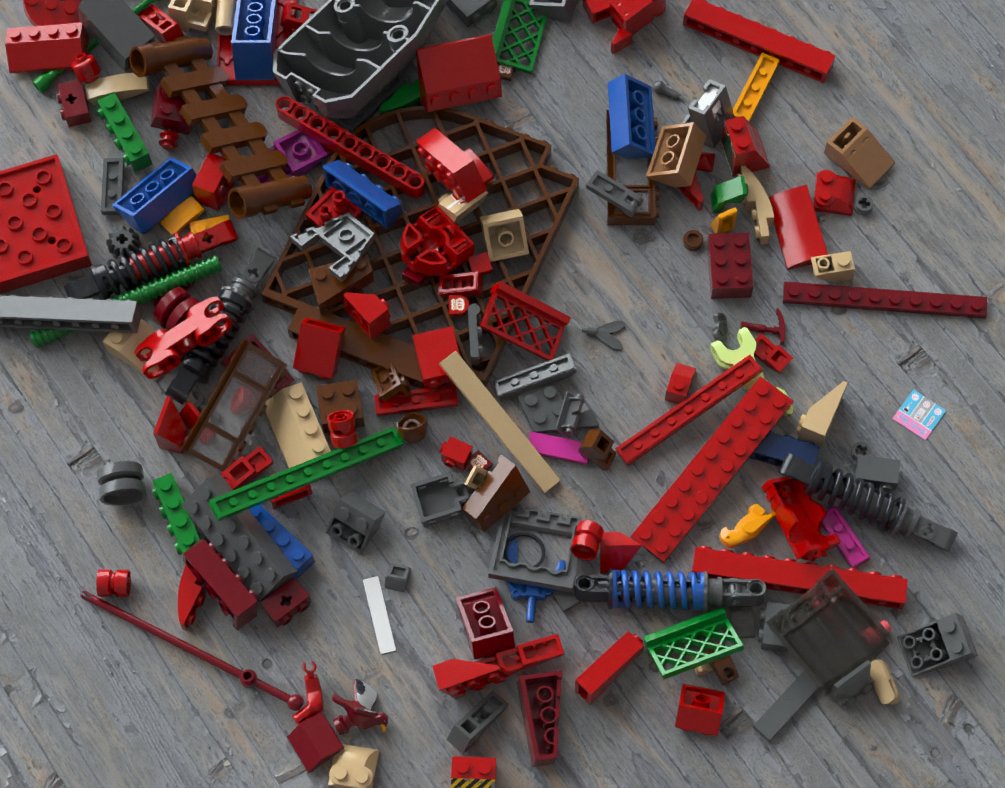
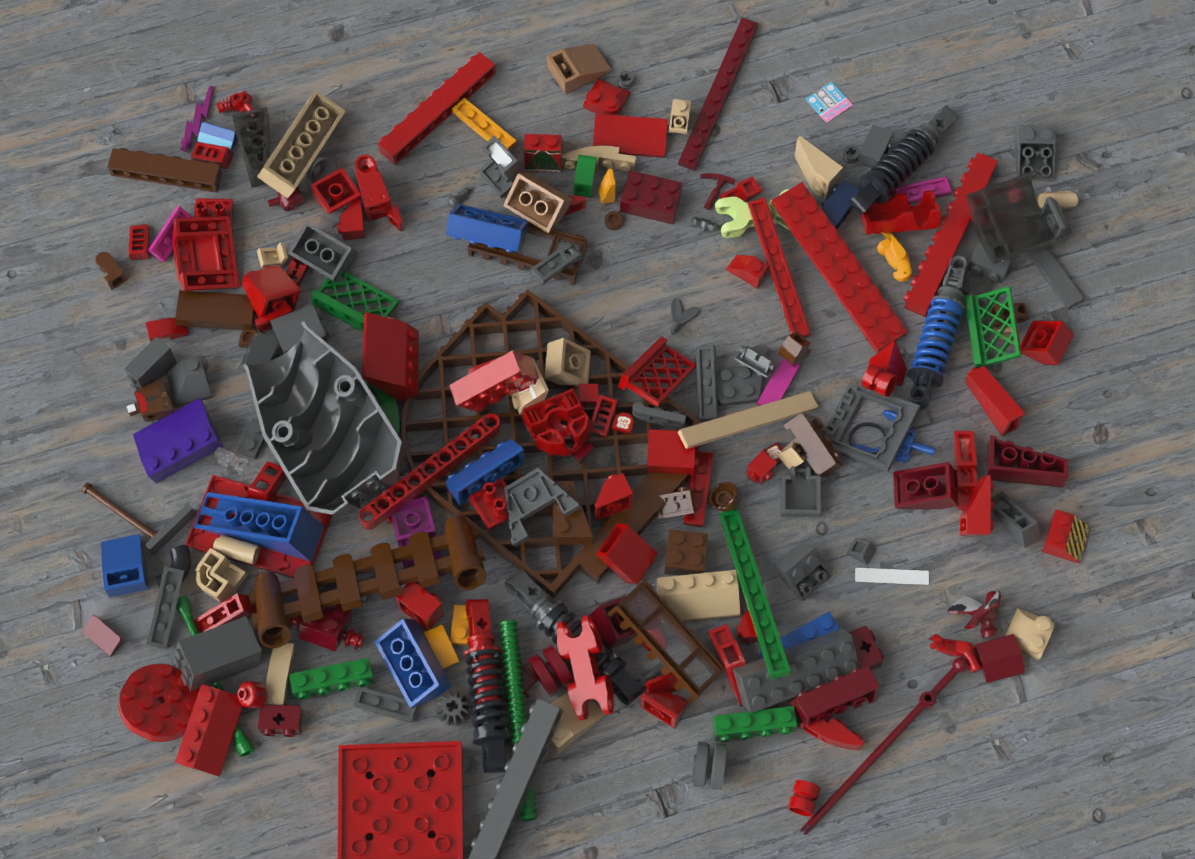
camera: 75 degrees left, 0 degrees up
red wheel [327,410,358,448] -> none

